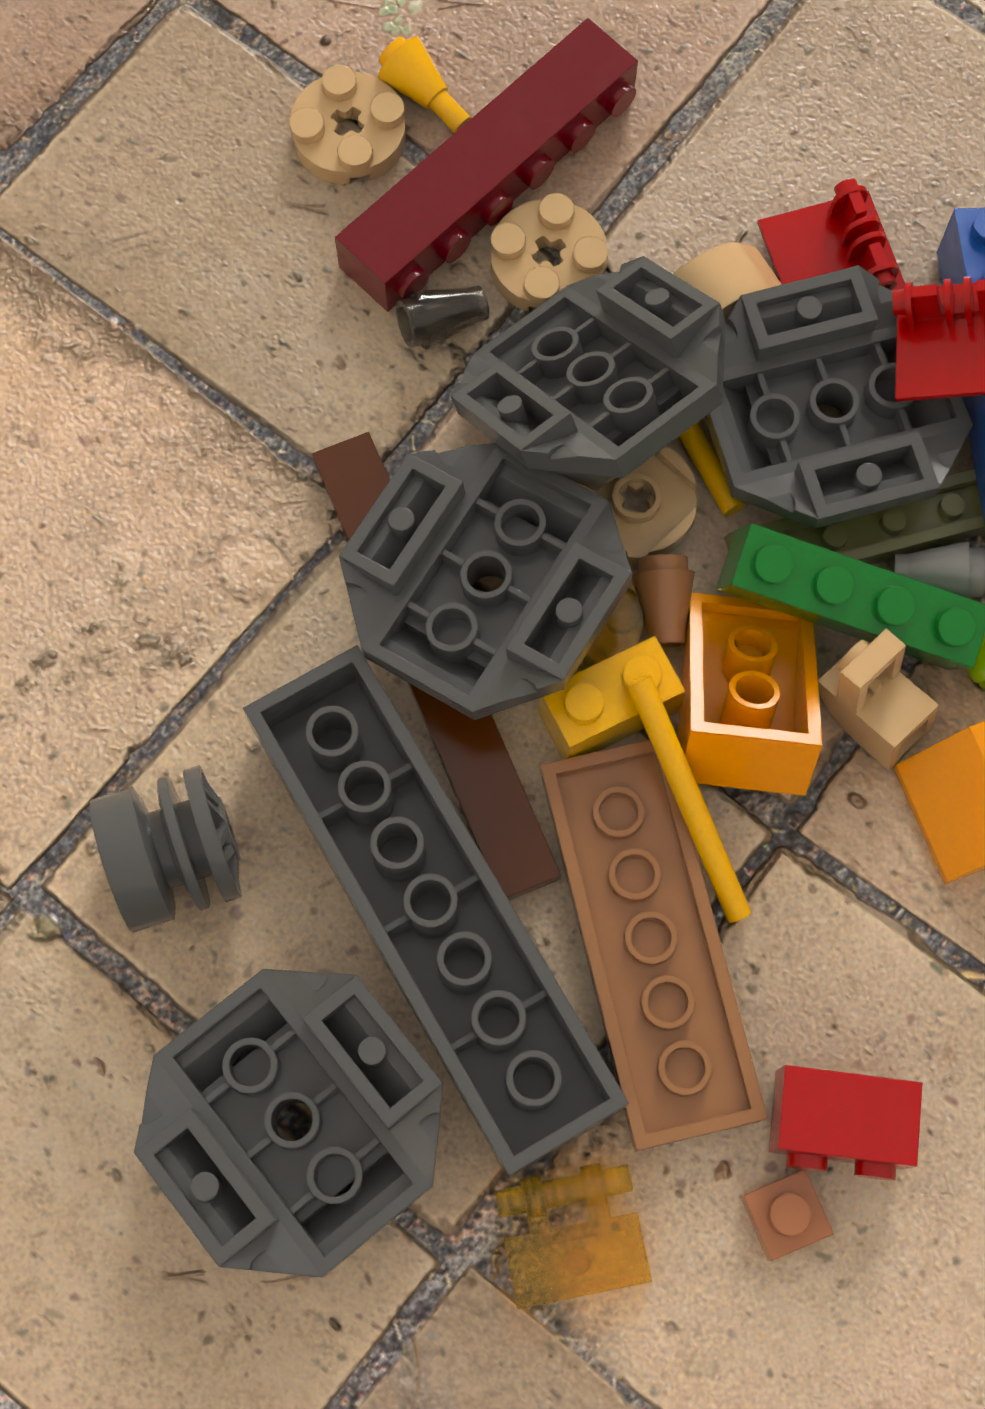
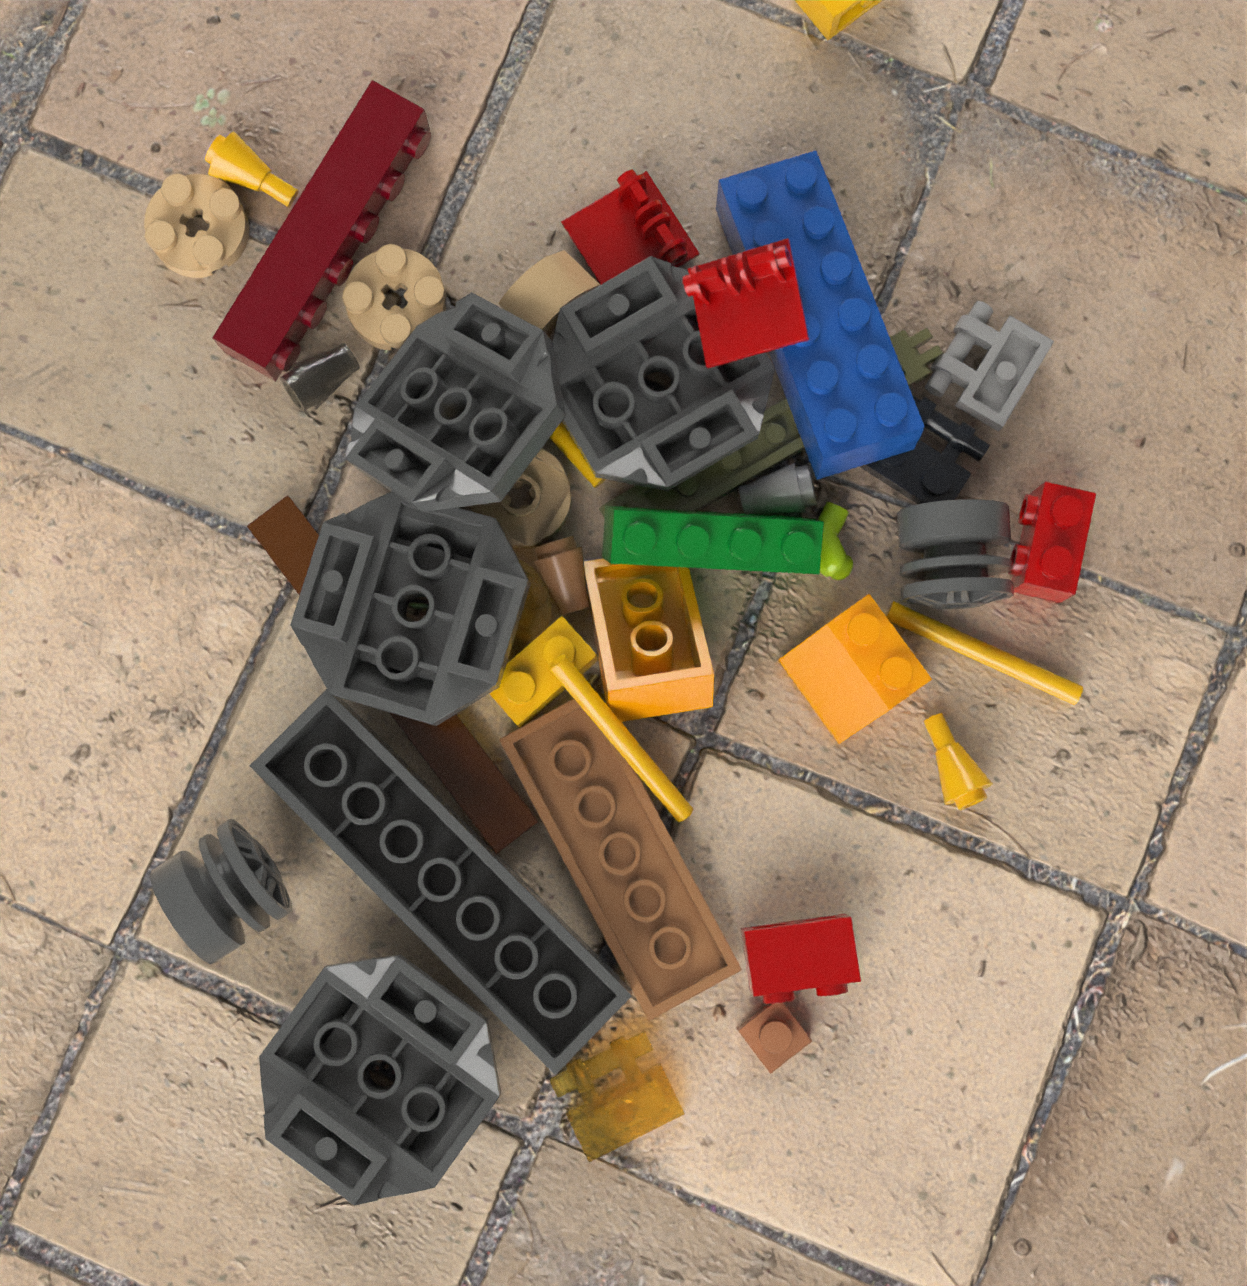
camera: 15 degrees left, 10 degrees up
tan brick [818,629,939,771] -> none

